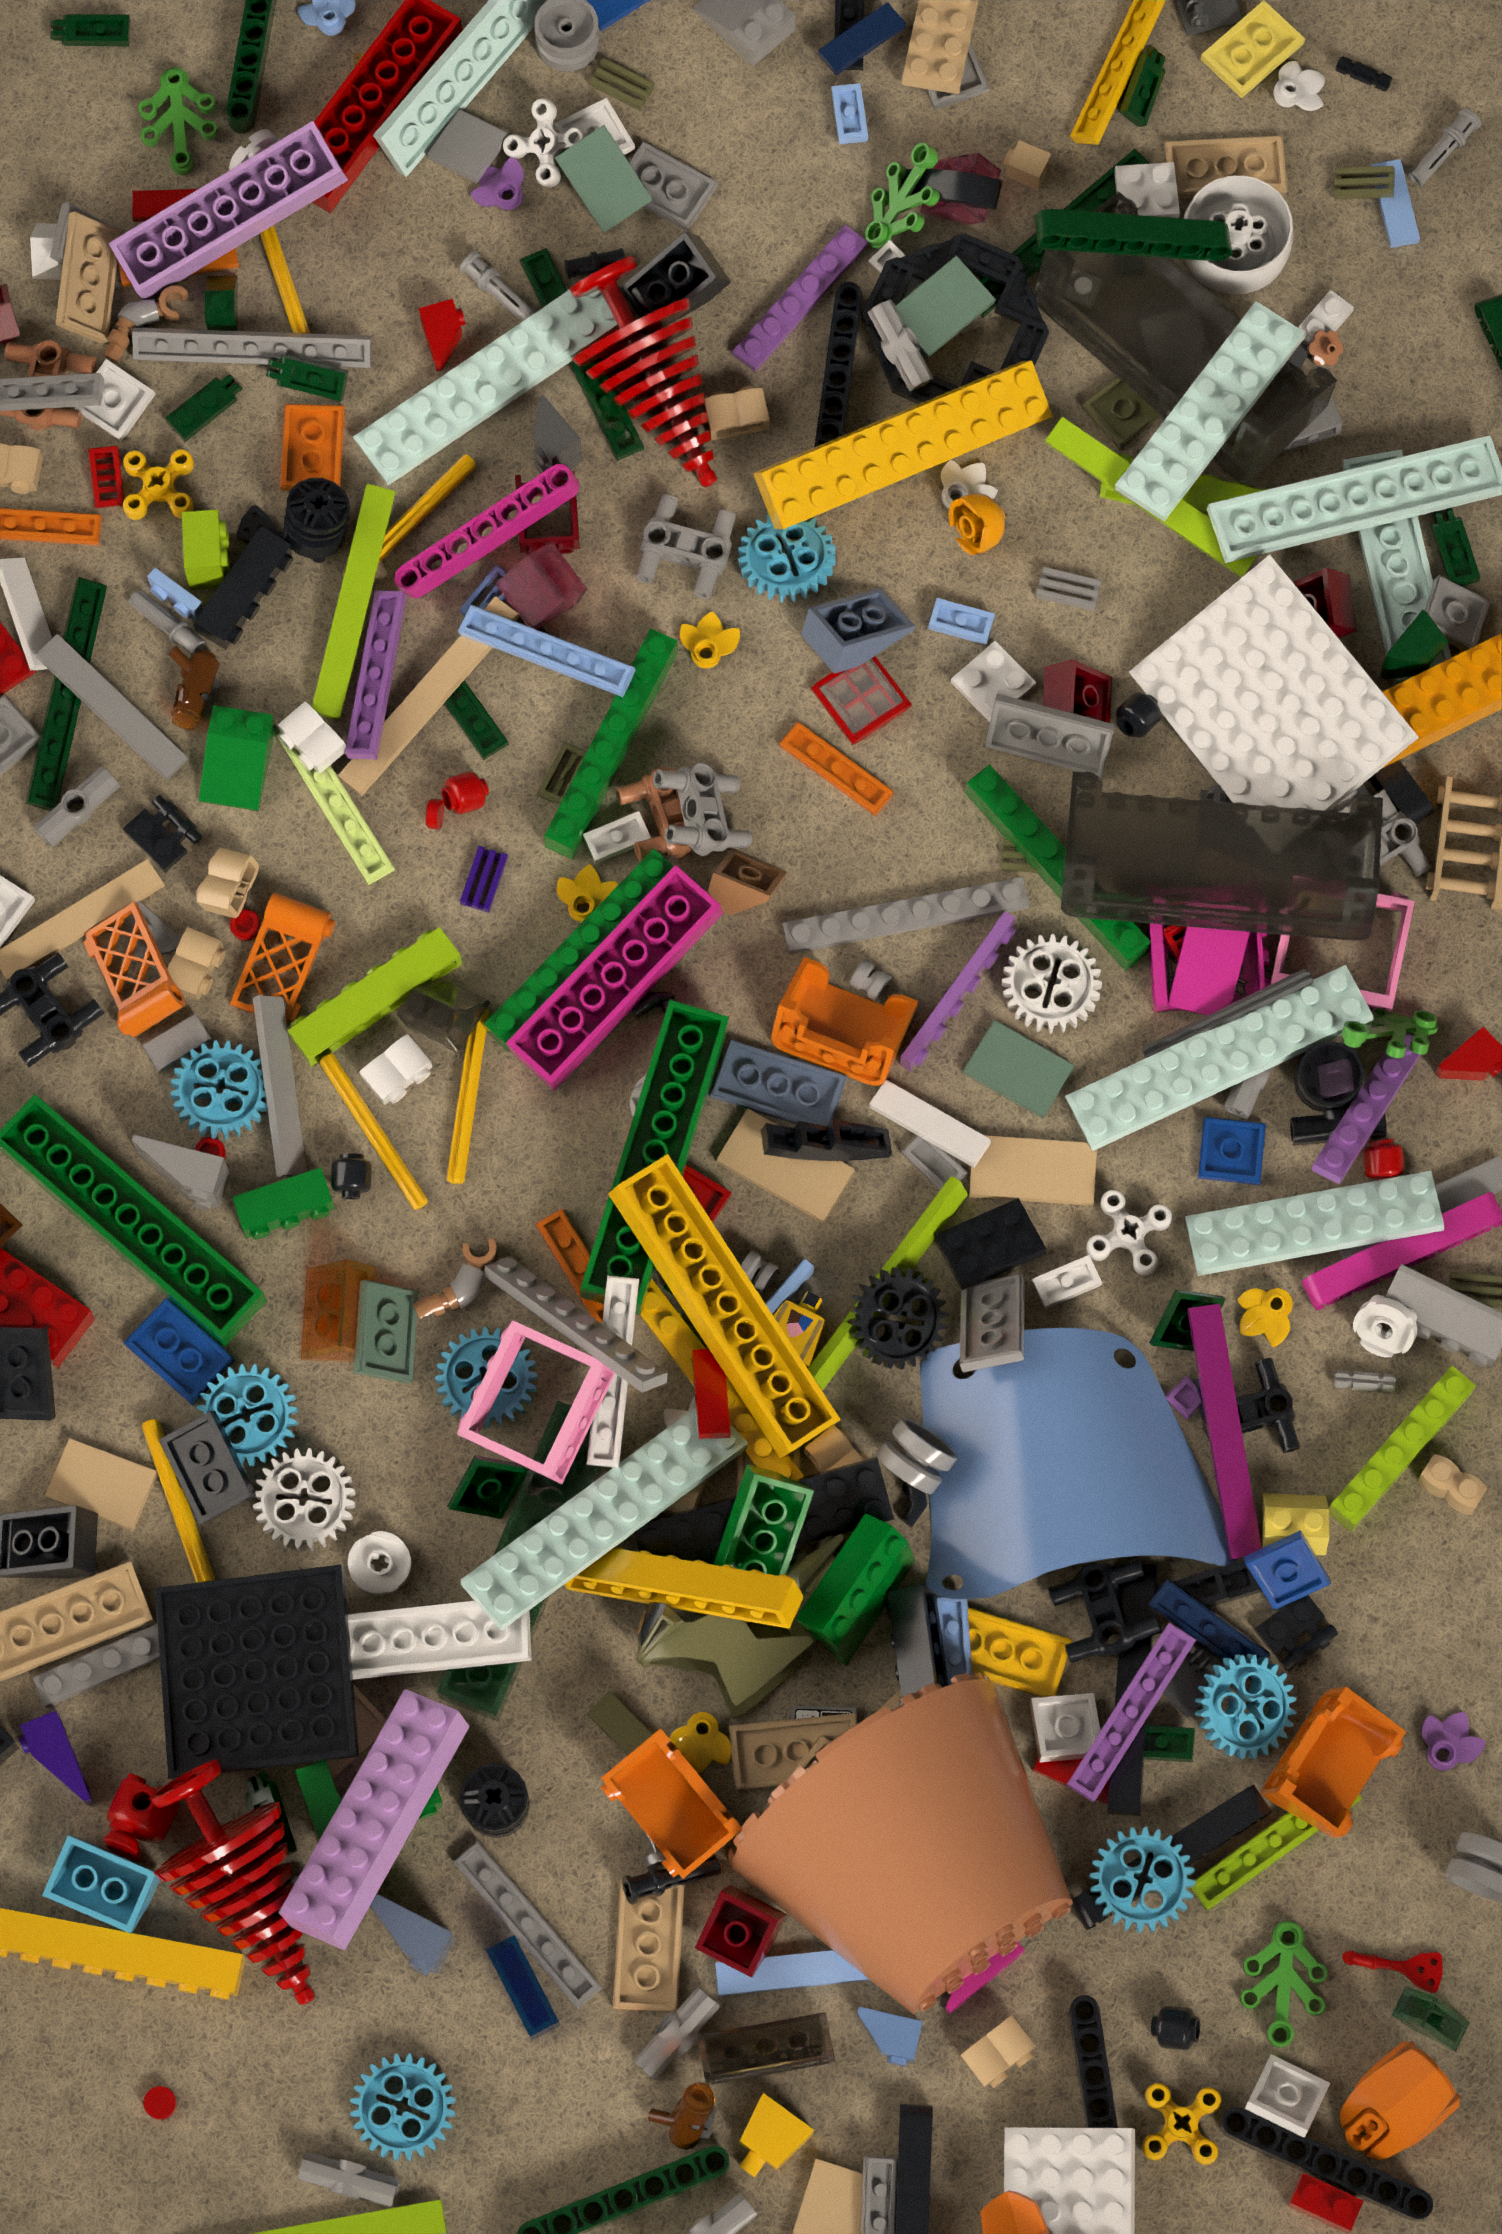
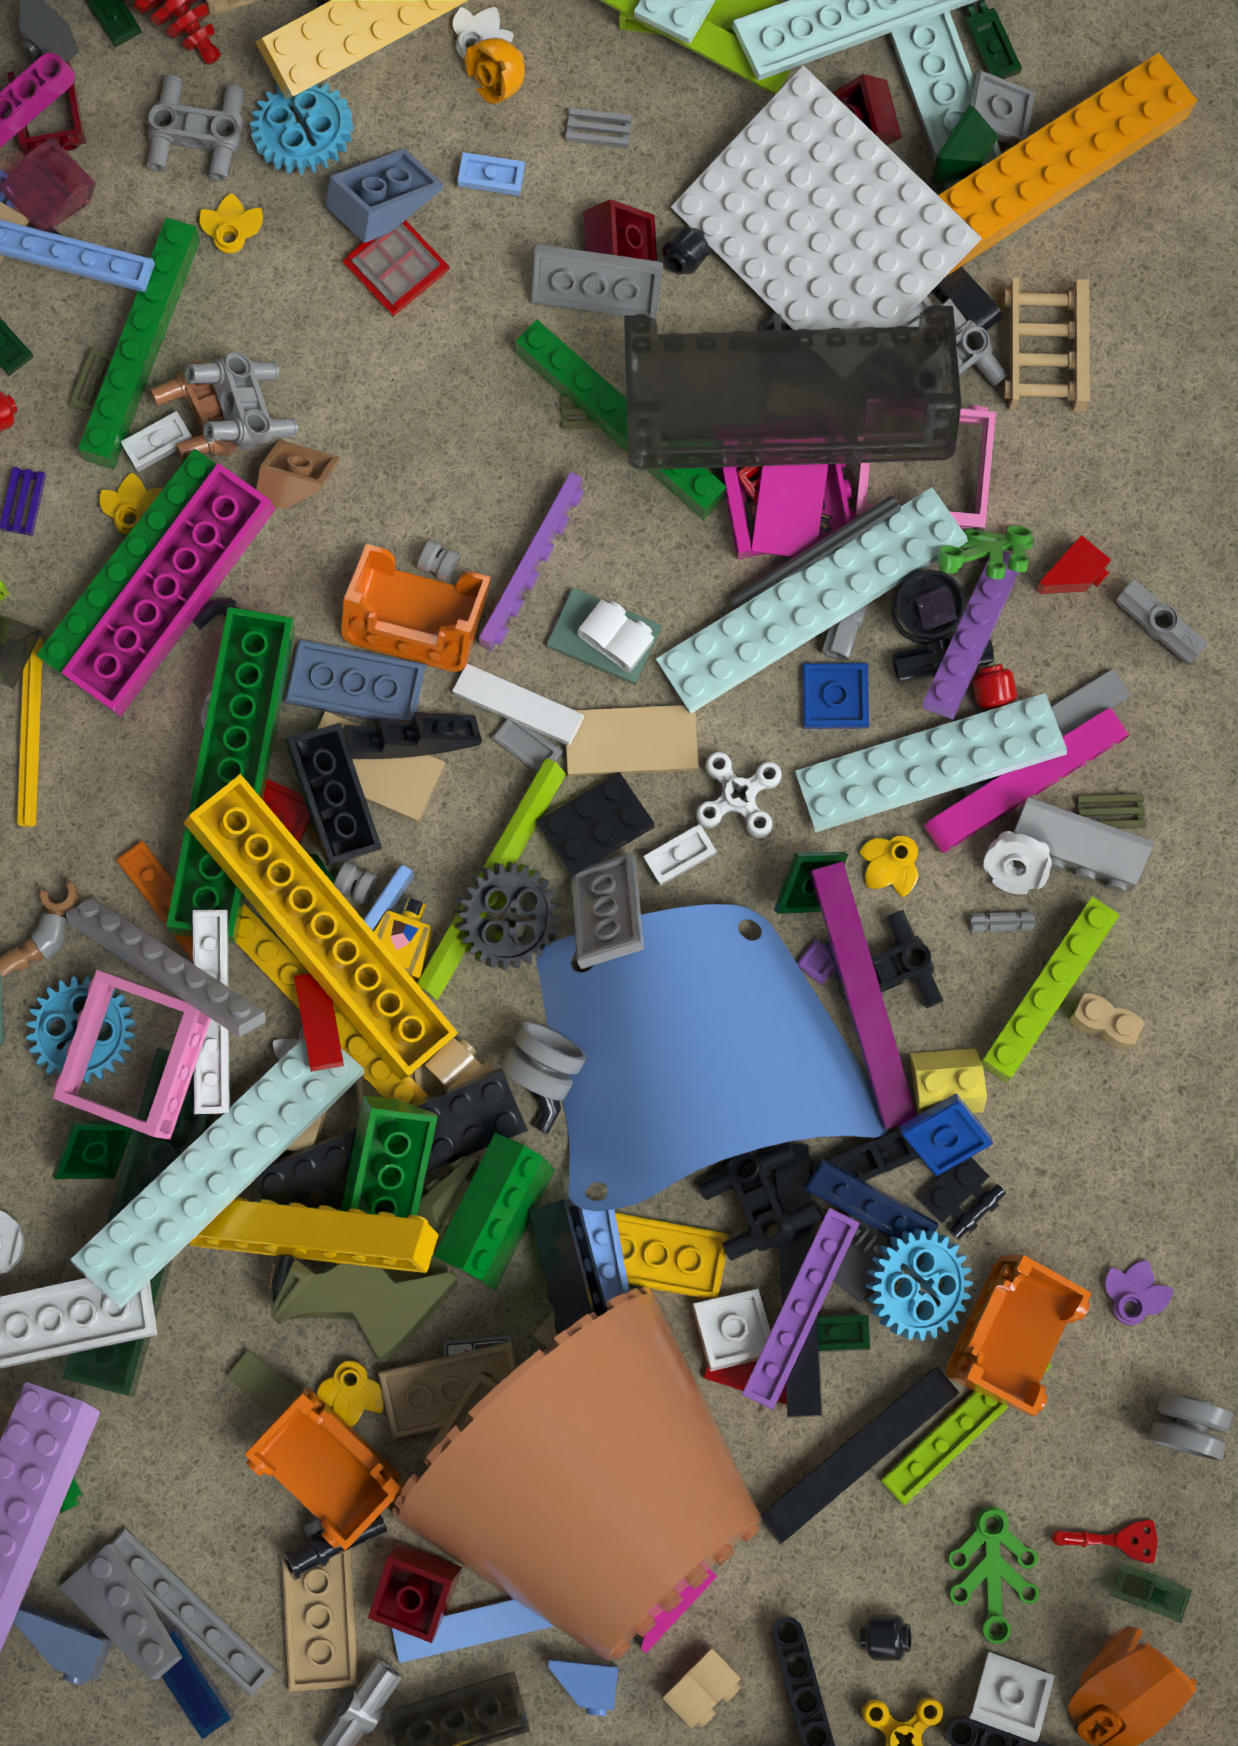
camera: 10 degrees left, 5 degrees up
black wheel [460,1763,530,1838] -> none
orange tile [779,721,894,817] -> none
light grey plate [783,877,1029,954] -> none
white plate [951,641,1036,722] -> none
white gear [1002,934,1102,1034] -> none
medium azure gear [1089,1827,1195,1934] -> none
none -> light grey wing [58,1544,183,1679]
none -> black slope [284,723,382,866]
none -> white brick [577,599,654,674]

